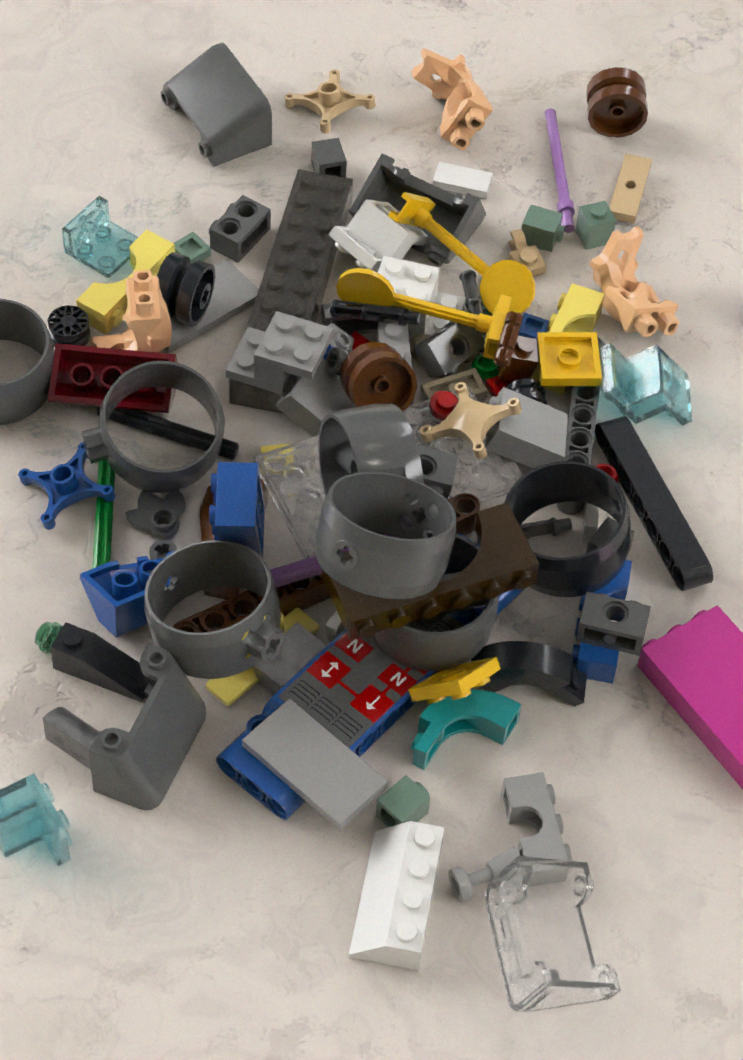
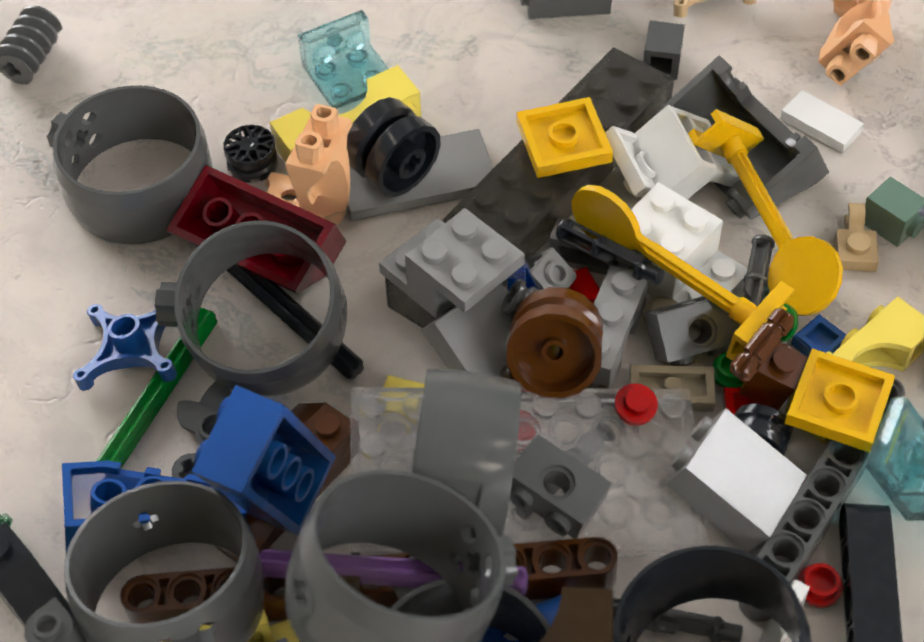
camera: 30 degrees right, 0 degrees up
sand green plate [174,232,211,263] -> none
dark grey brick [209,195,271,263] -> none
tan piece [419,382,522,459] -> none
none -> yellow plate [516,97,613,178]

